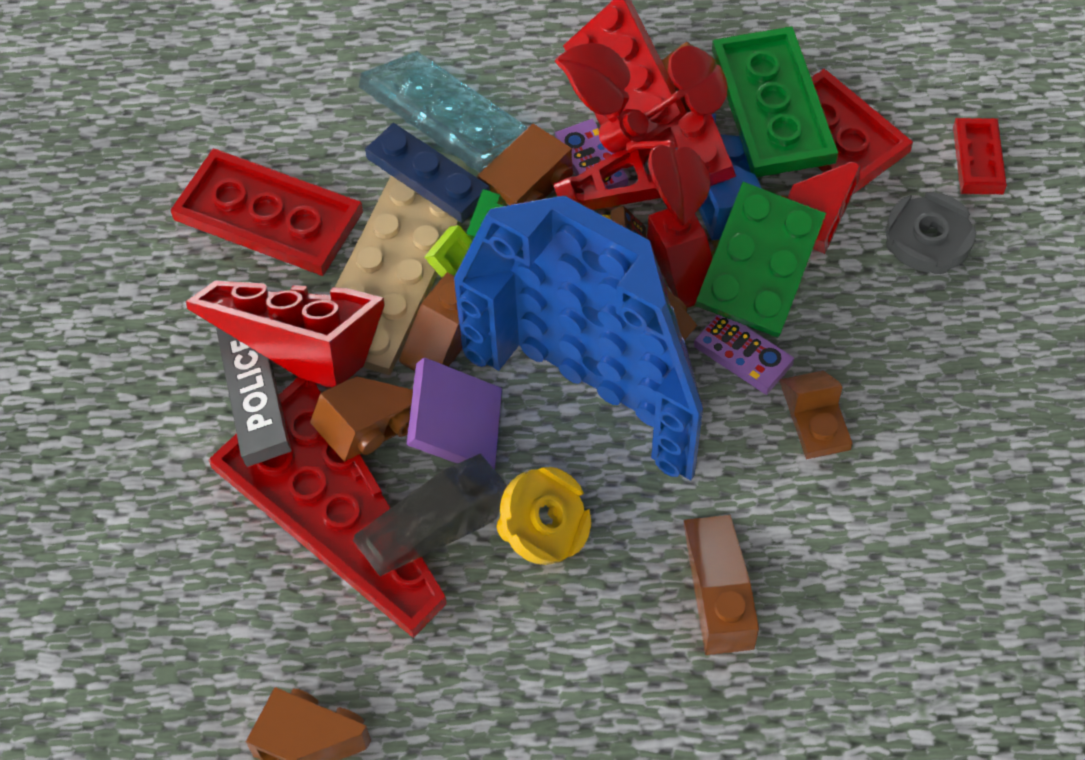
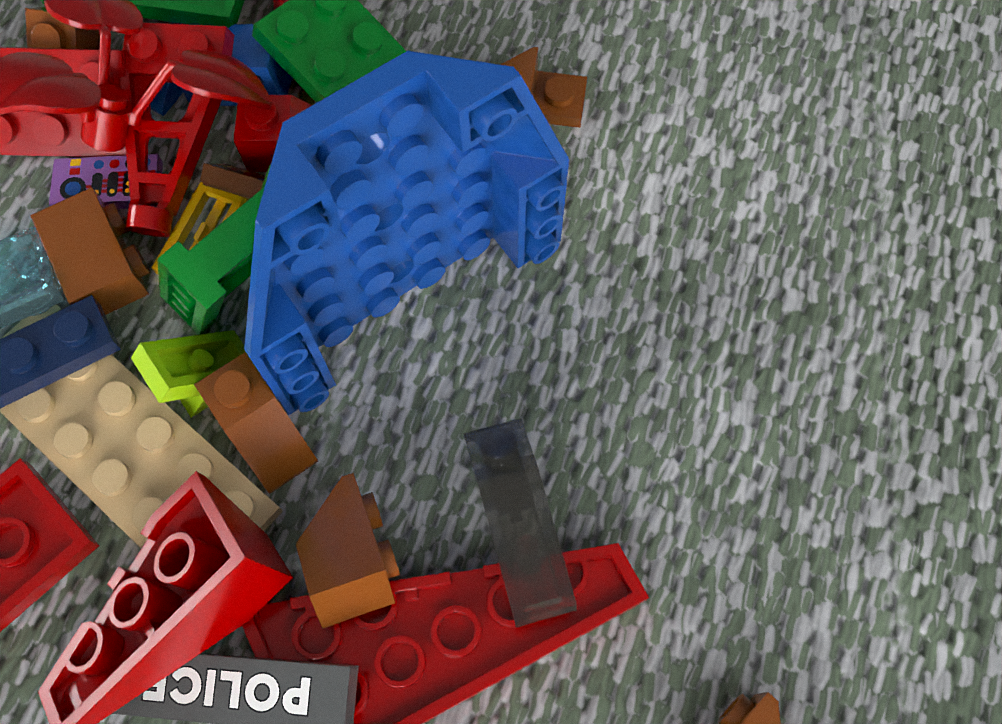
camera: 70 degrees left, 10 degrees up
medium lavender tile [407,357,502,473] -> none
yellow plate [497,467,591,565] -> none
dark orange slope [683,515,759,655] -> none

